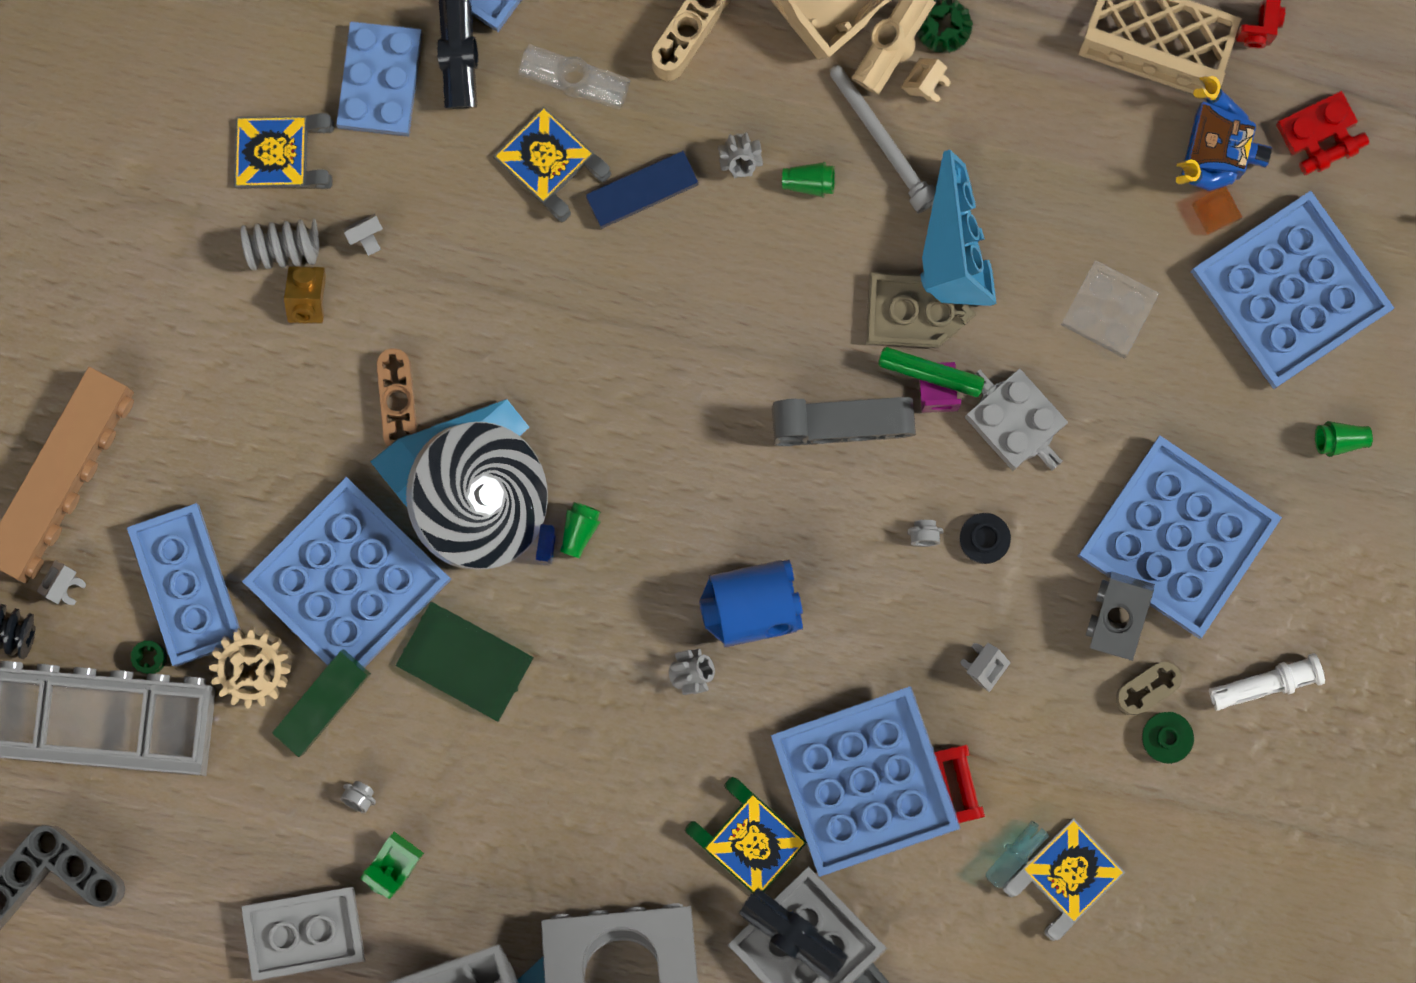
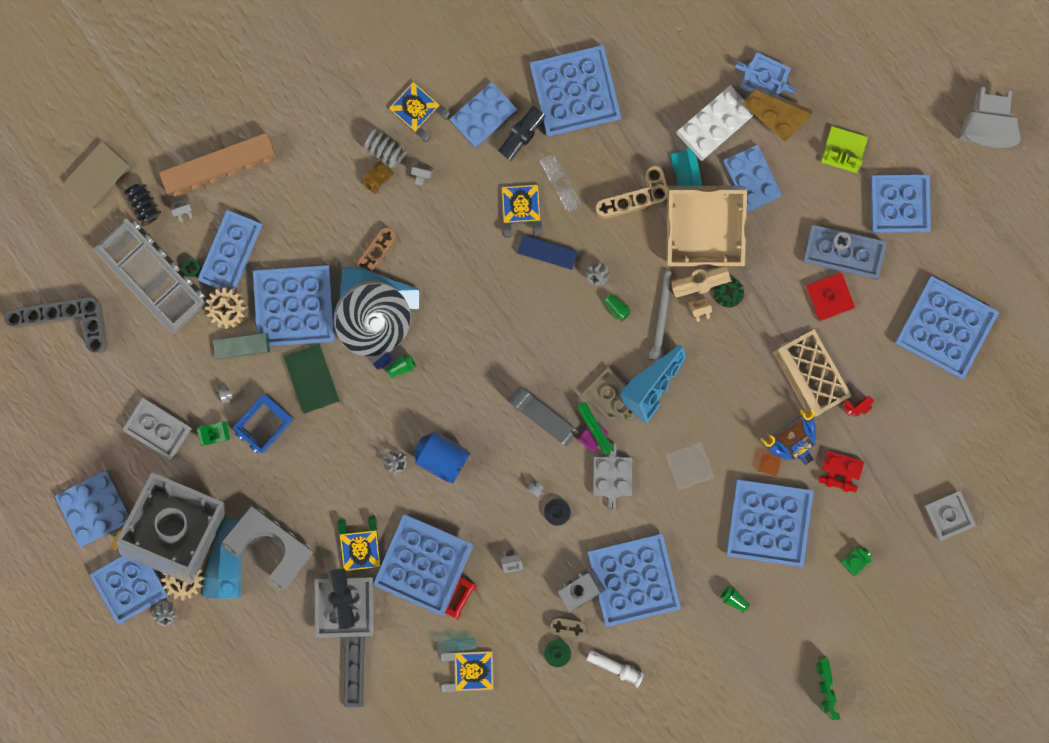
camera: 50 degrees right, 5 degrees up
none -> blue window [233,393,295,454]

